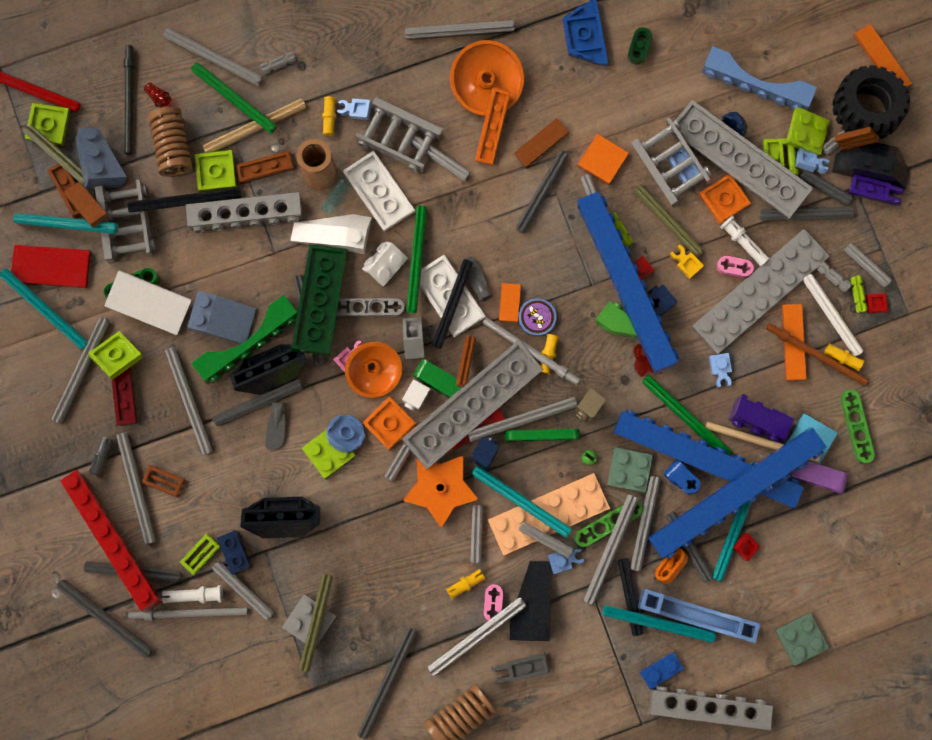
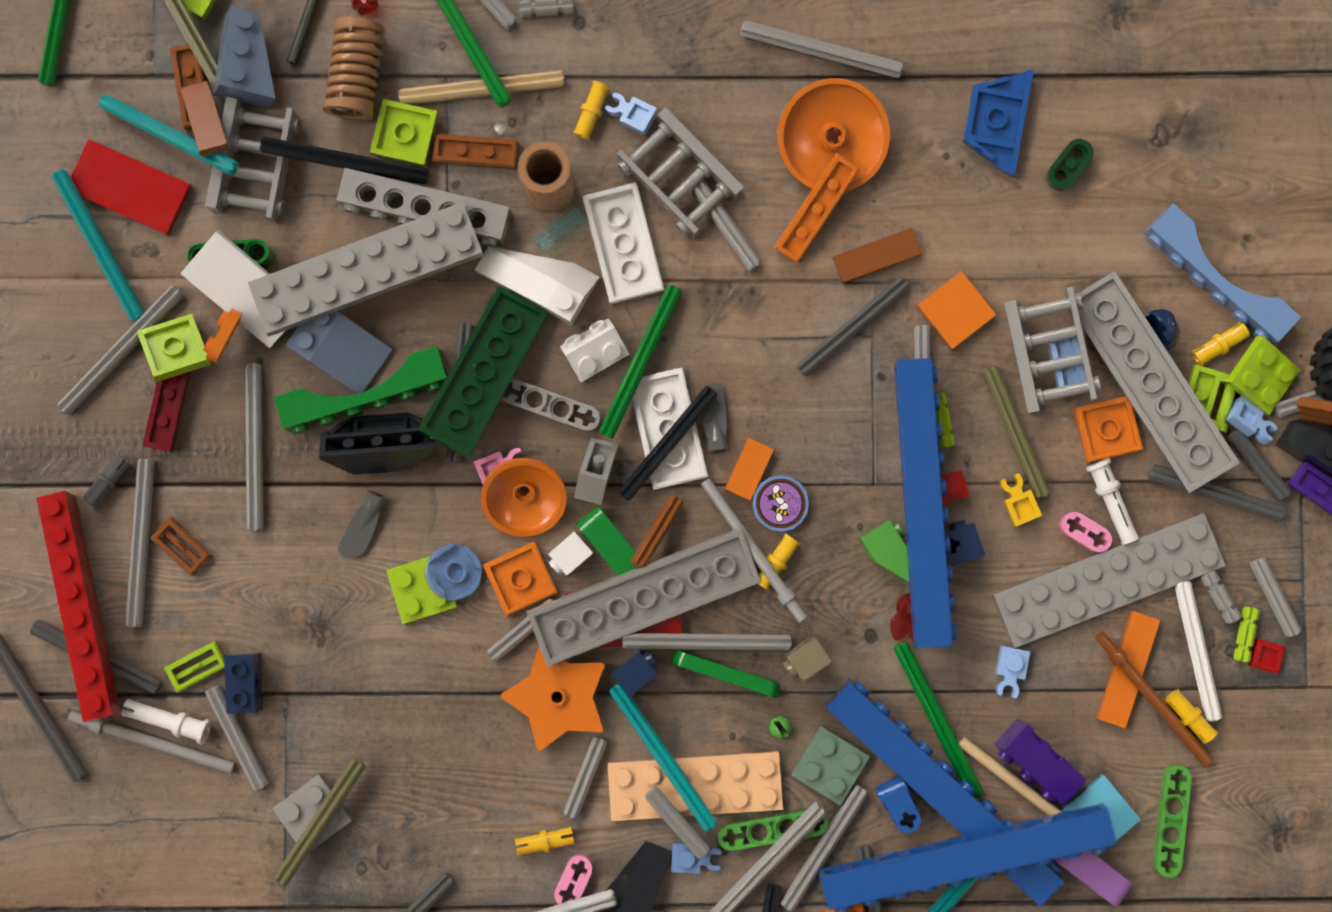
camera: 20 degrees right, 5 degrees up
dark grey axle [212,379,303,426] -> none
black wedge [240,496,320,539] -> none
none -> orange plate [203,308,243,364]
none -> light grey plate [248,202,484,337]
none -> yellow pin [1191,322,1250,366]

